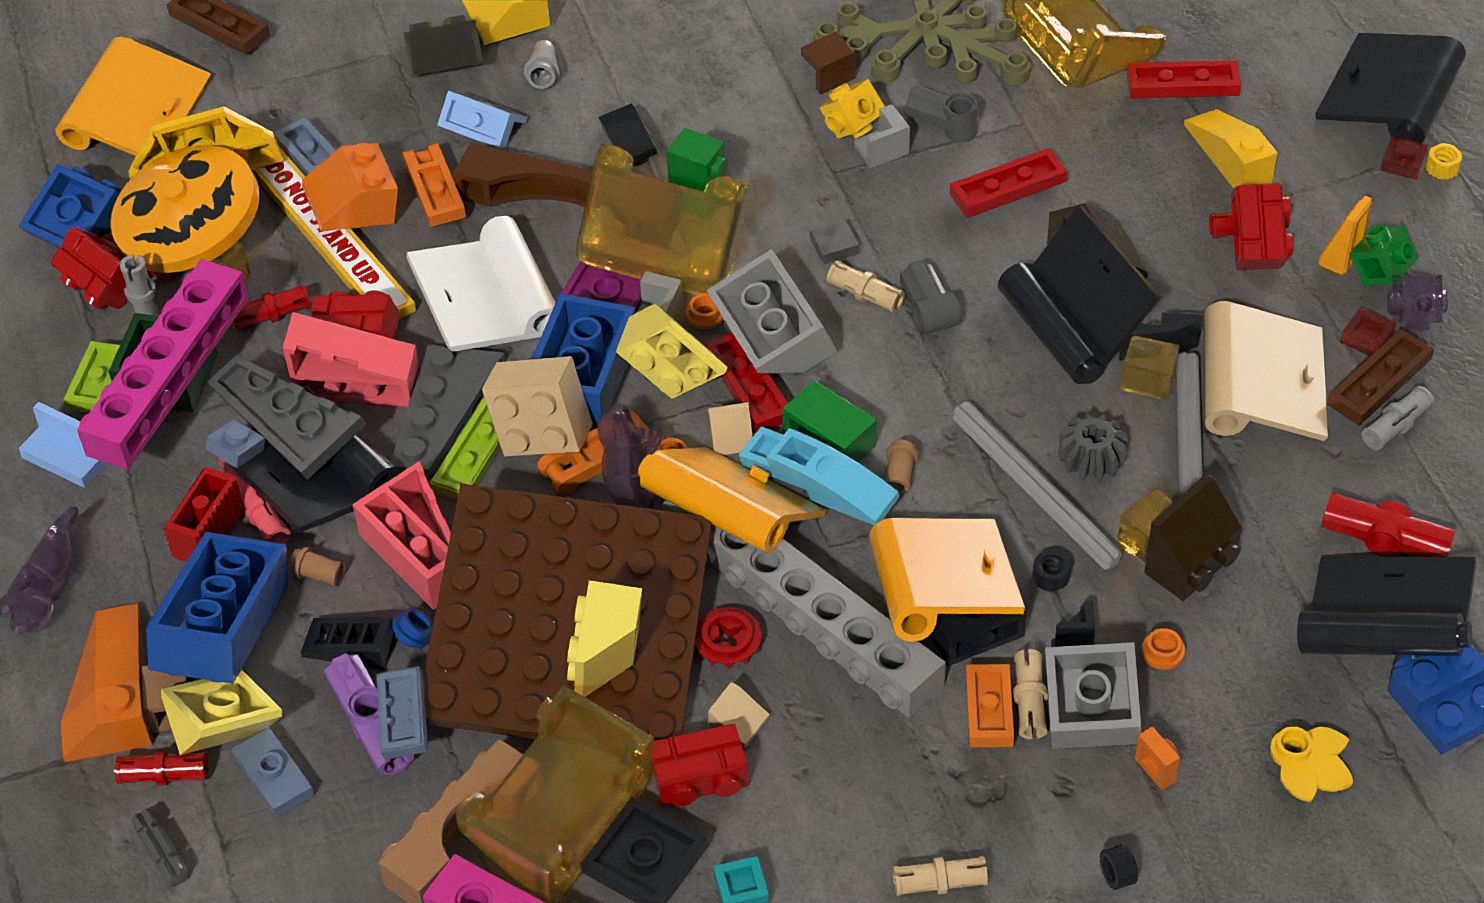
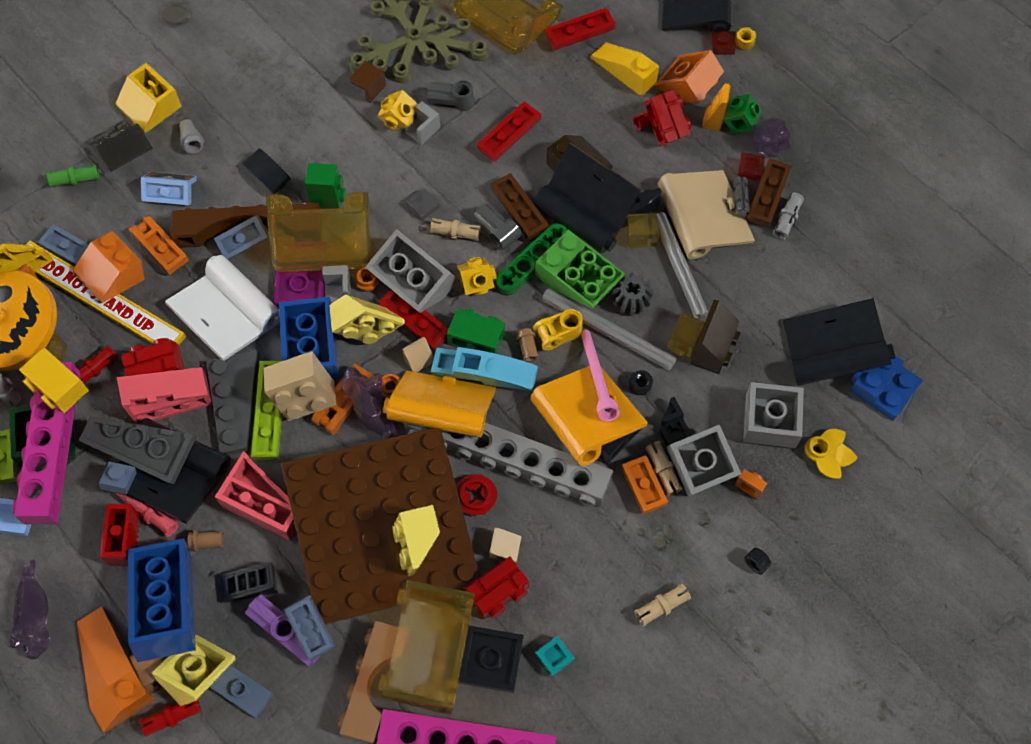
camera: 25 degrees left, 15 degrees up
blue plate [392,608,433,648] -> none
orange plate [1141,628,1185,670] -> none
red piece [1321,493,1456,557] -> none
none -> yellow brick [19,348,89,413]
none -> bright green pin [47,165,100,187]
none -> sand blue plate [214,215,270,260]
none -> yellow brick [456,257,497,295]
none -> reddish brown plate [490,173,549,241]
none -> green beam [496,224,567,296]
none -> yellow piece [533,309,583,351]
none -> bright green slope [535,230,625,309]
none -> bright pink piece [581,330,620,422]
none -> orange slope [654,50,724,104]
none -> dark grey axle [733,176,749,217]
none -> light grey brick [743,382,804,448]

